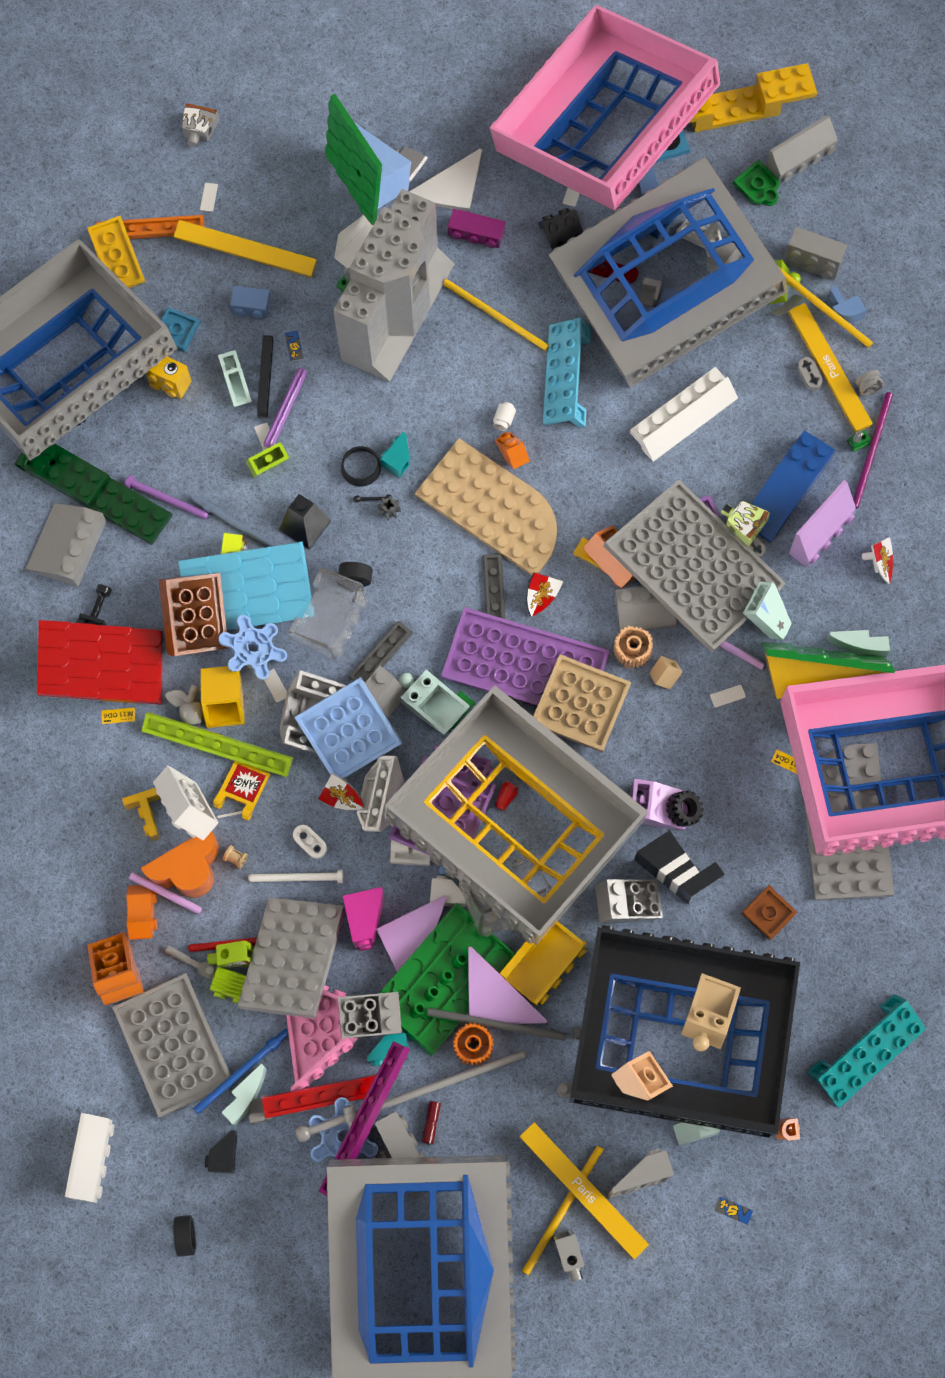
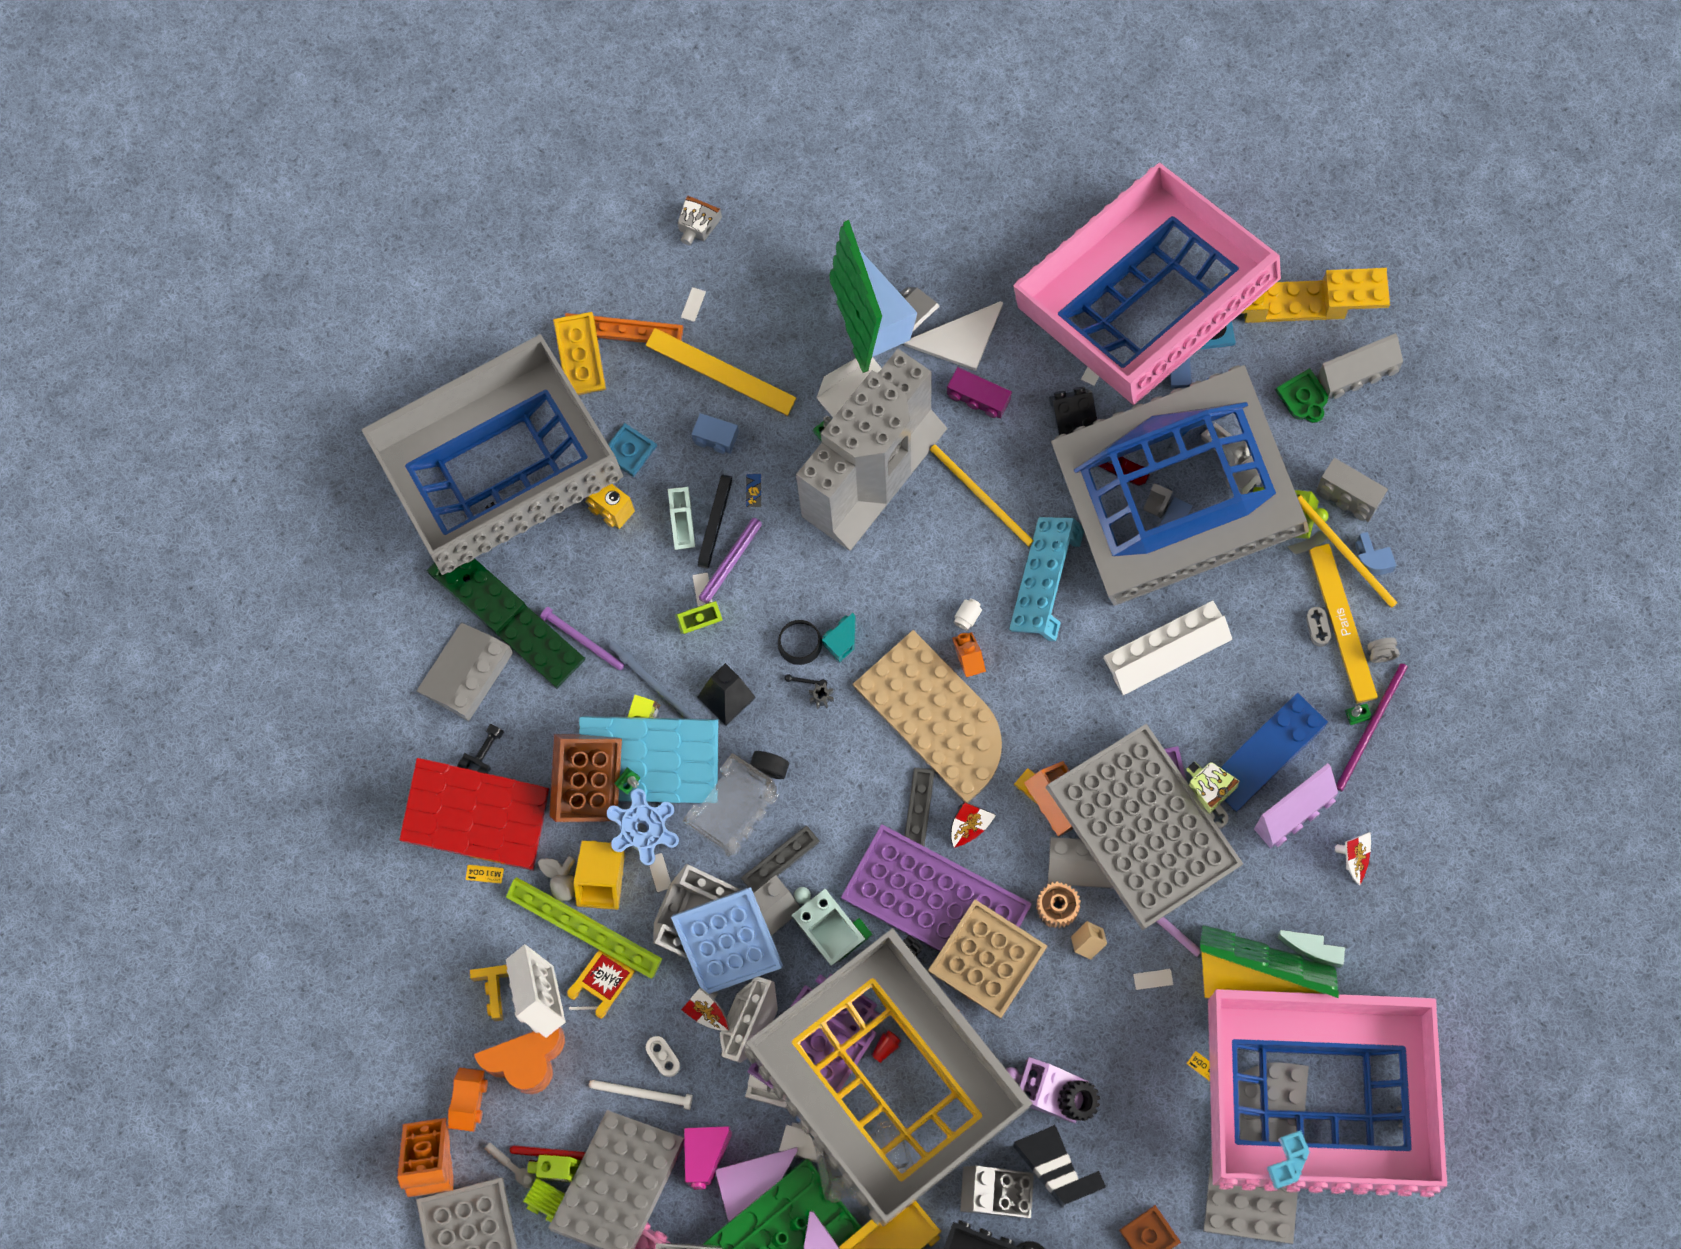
camera: 15 degrees right, 0 degrees up
lavender bar [128,872,202,915] -> none
tan bush [223,845,248,869] -> none
light aqua slope [743,582,792,640] -> none
none -> green piece [614,767,640,795]
none -> medium azure tile [1267,1130,1310,1190]

